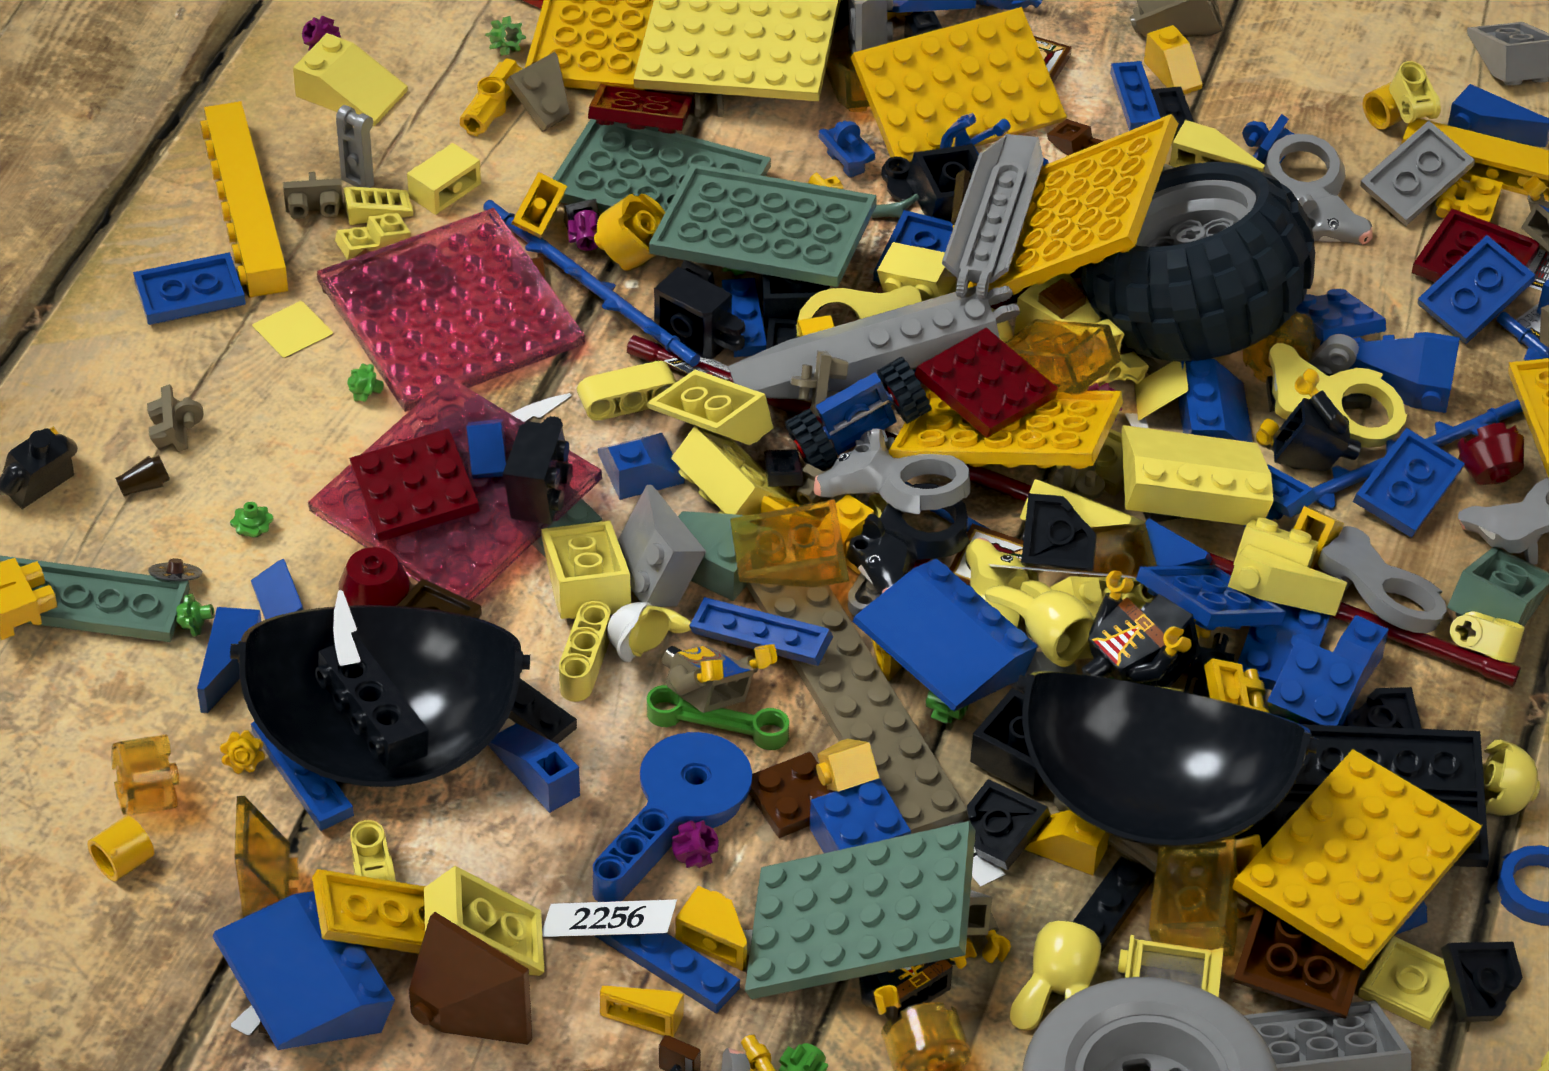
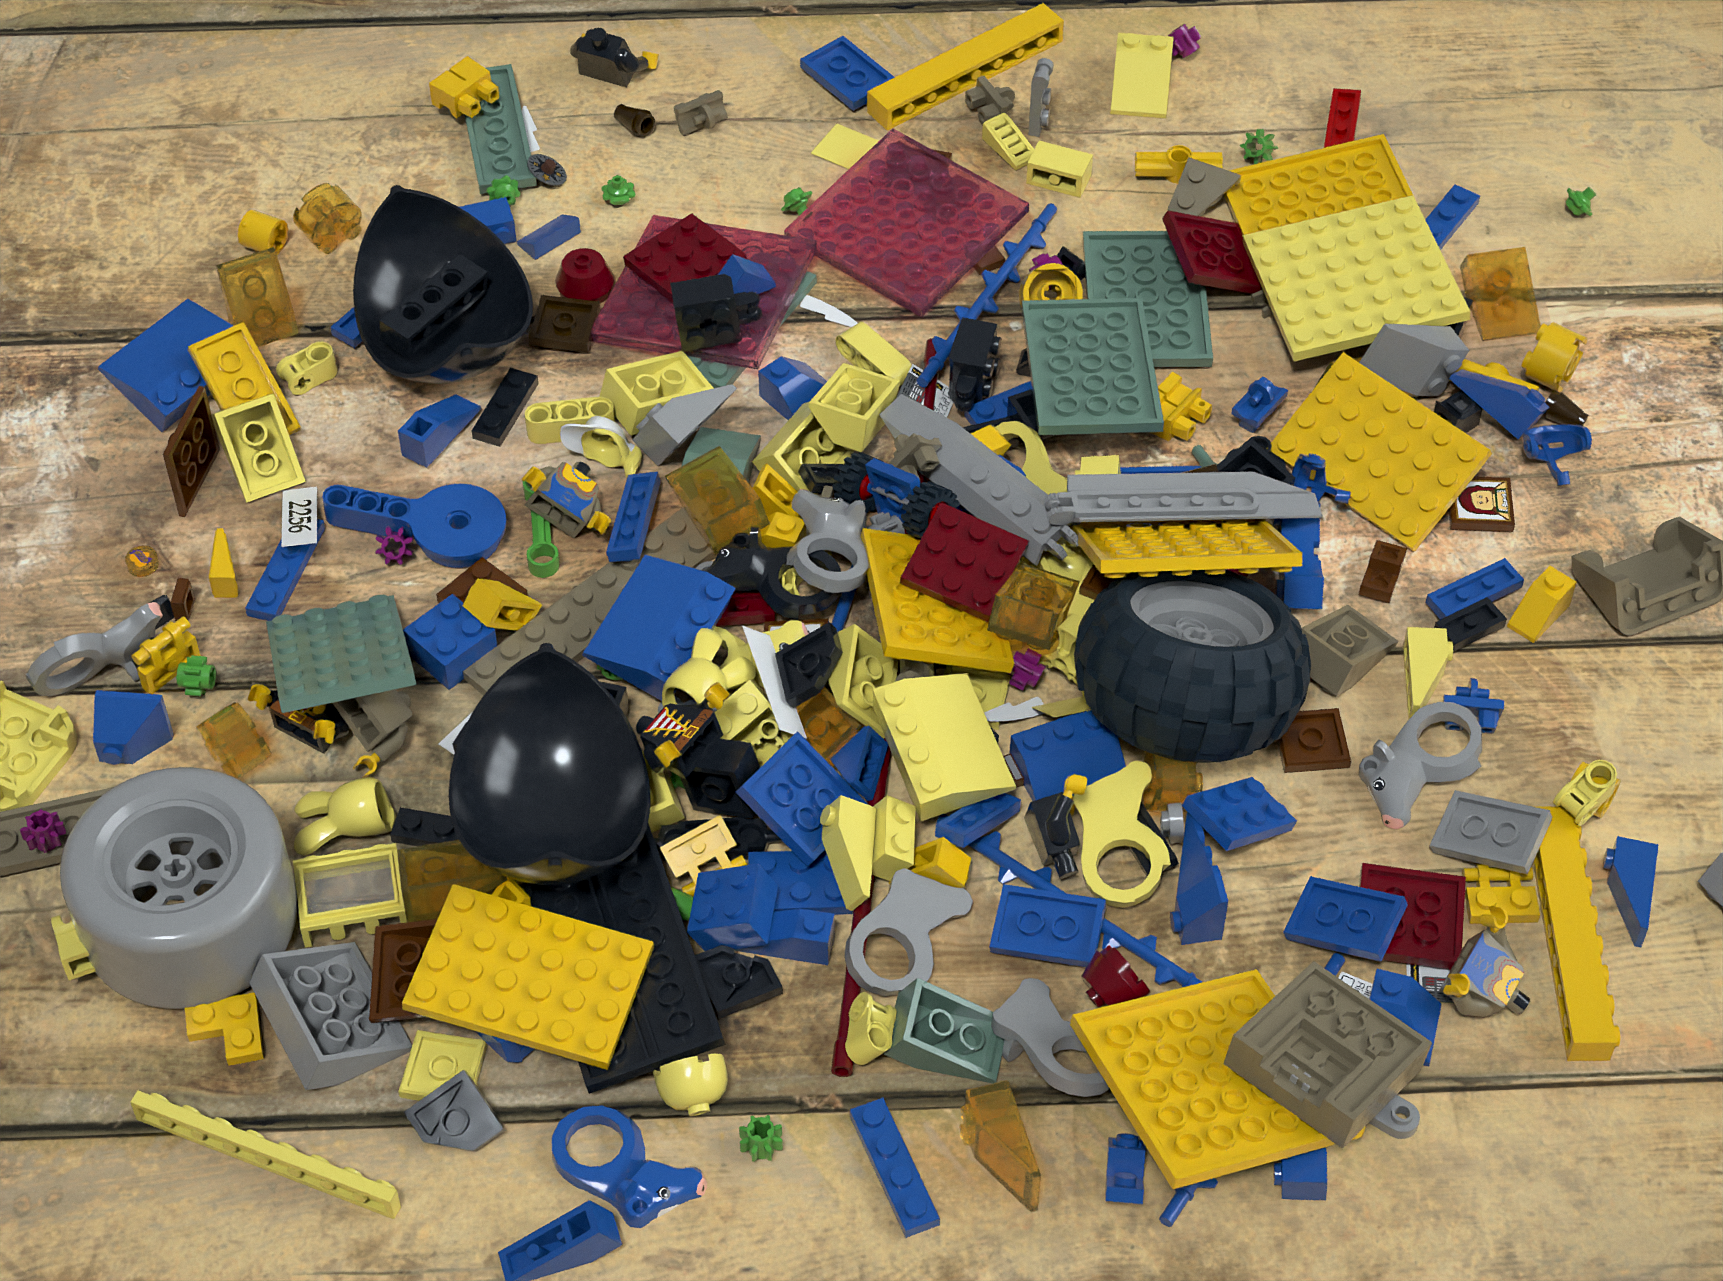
camera: 70 degrees right, 5 degrees up
white sticker [333,590,361,666] -> none
light yellow slope [335,213,411,260] -> none
yellow slope [511,172,567,238] -> none
yellow slope [675,886,747,971] -> none

